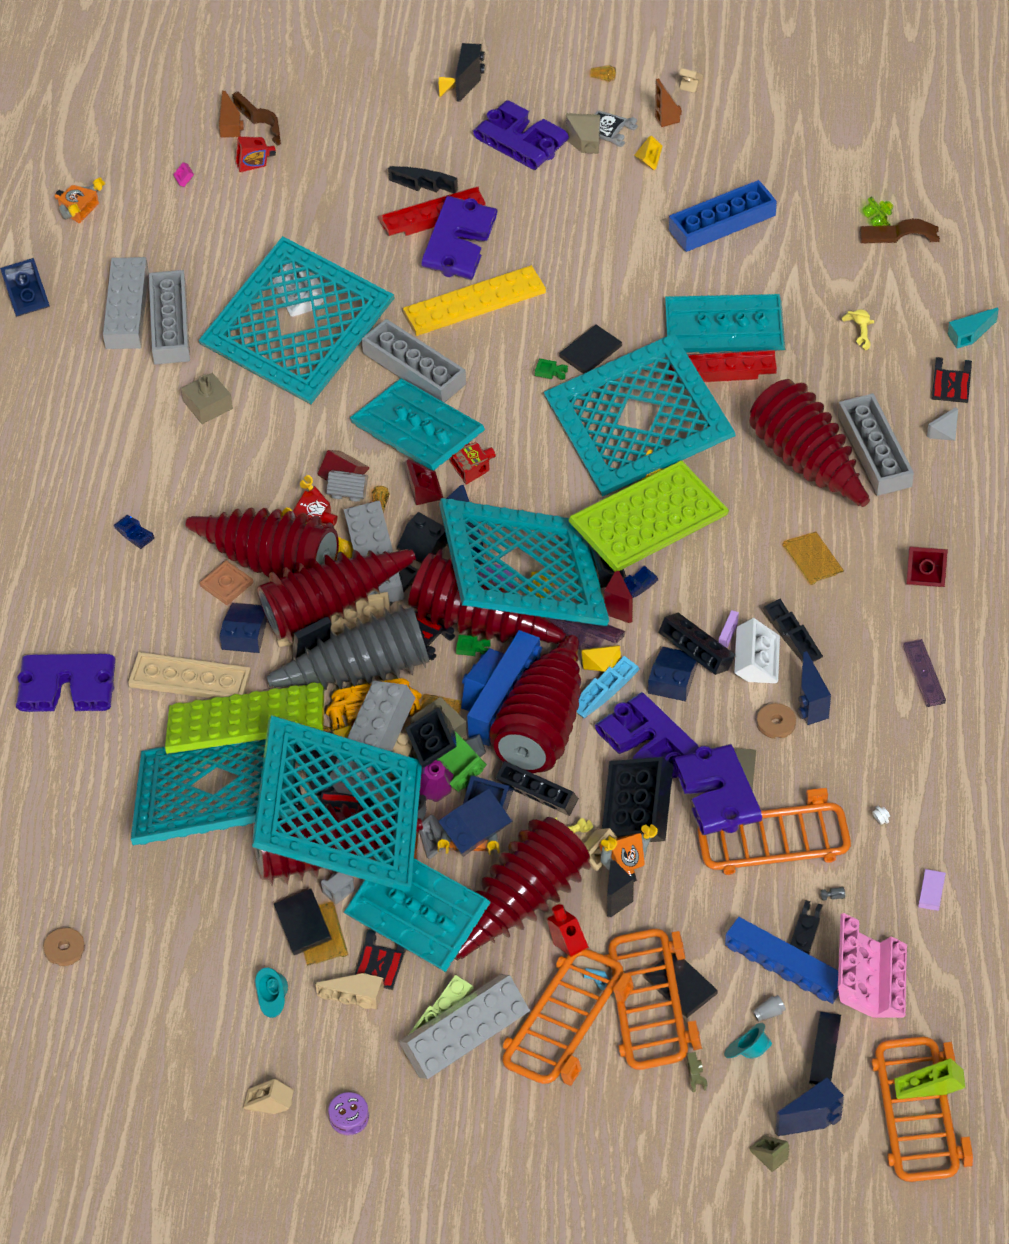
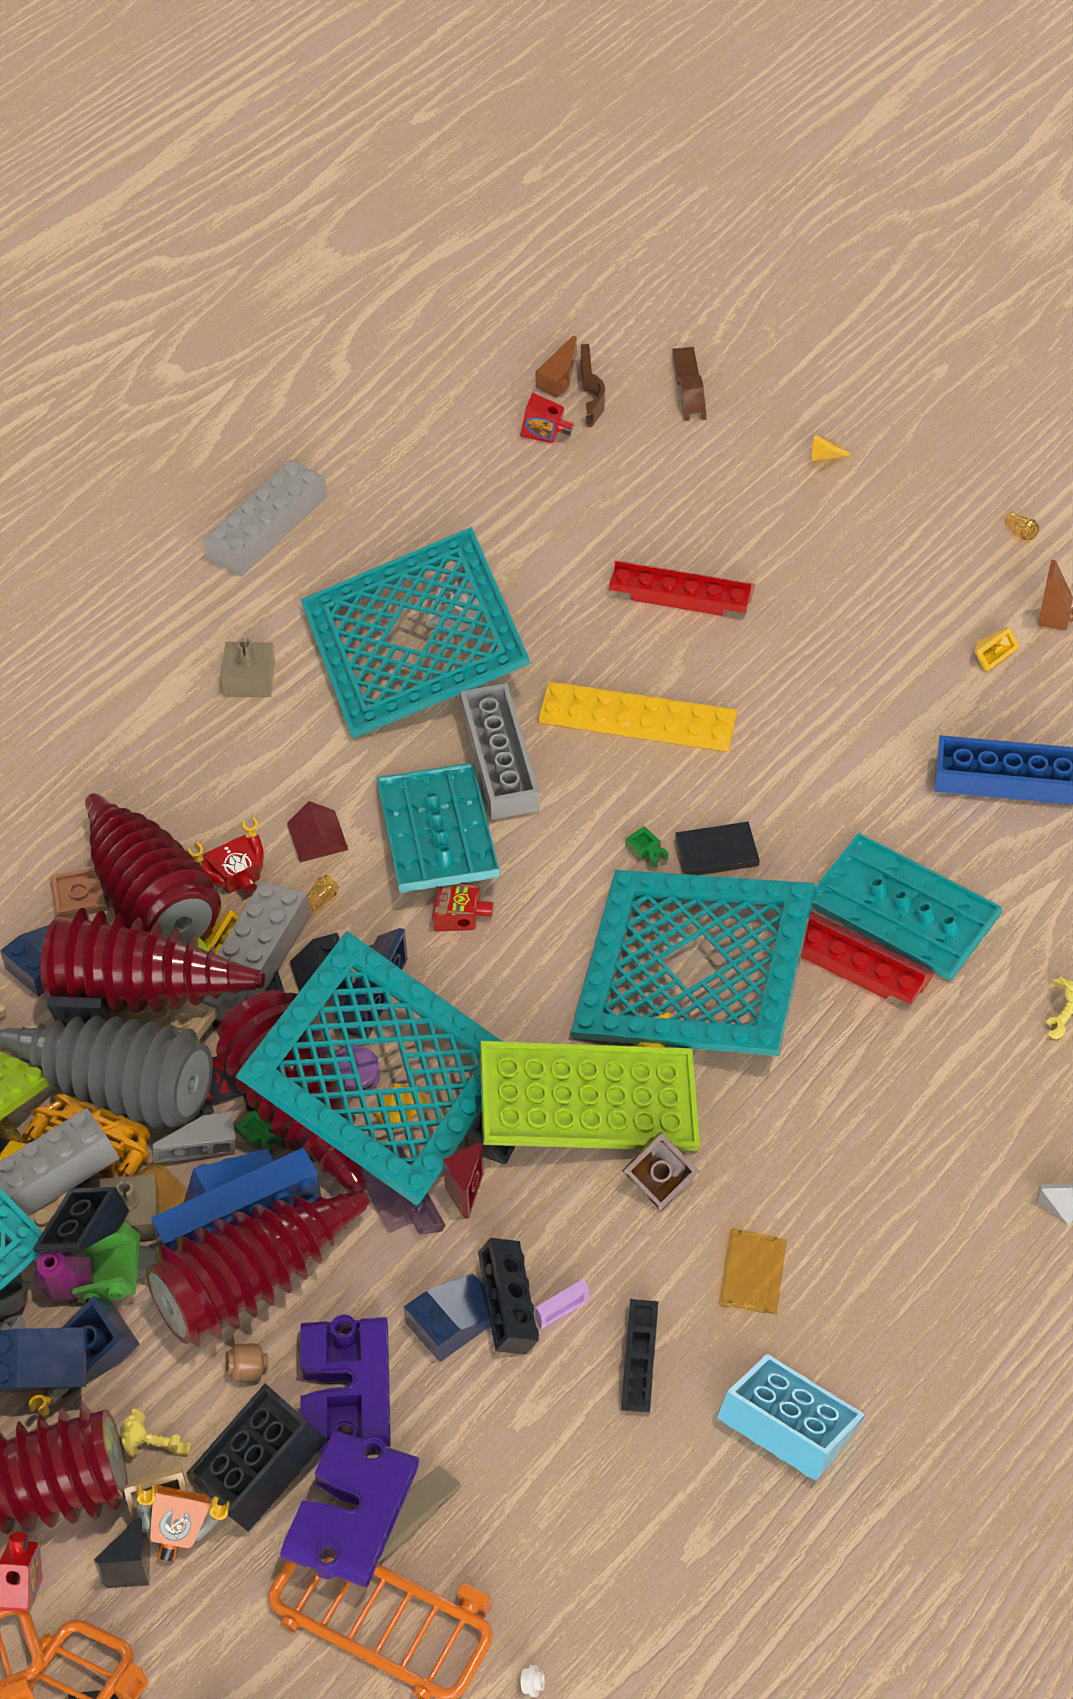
camera: 35 degrees right, 0 degrees up
dark blue slope [0,258,50,317] -> none
torso [55,177,105,224] -> none
clear blue slope [114,514,155,549] -> none
light grey brick [149,270,190,365] -> none
dark pink plate [173,162,194,187] -> none
light grey brick [326,470,368,501] -> none
black slope [388,166,458,193] -> none
dark red slope [406,459,444,505] -> none
dark purple connector [422,196,498,280] -> none
black slope [455,43,485,102] -> none
dark purple connector [473,100,569,170] -> none
black brick [495,761,579,816] -> none
dark tan slope [566,113,600,154] -> none
medium azure slope [576,656,640,718] -> none
yellow slope [581,645,621,672] -> none
medium azure arm [584,968,610,990] -> none
flag [595,110,638,147] -> none
clear blue slope [624,566,658,598] -> none
white slope [734,618,780,683] -> none
dark red cone [749,379,870,507] -> none
medium nougat tile [757,703,796,739] -> none
dark blue slope [798,651,831,726] -> none
light grey brick [838,393,914,496] -> none
clear purple tile [903,639,946,707] -> none
dark red slope [906,546,948,587] -> none
none -> light grey slope [153,1112,235,1163]
none -> medium nougat head [225,1343,269,1382]
none -> slope [622,1131,700,1210]
none -> reddish brown piece [672,347,707,421]
none -> medium azure slope [717,1354,865,1481]

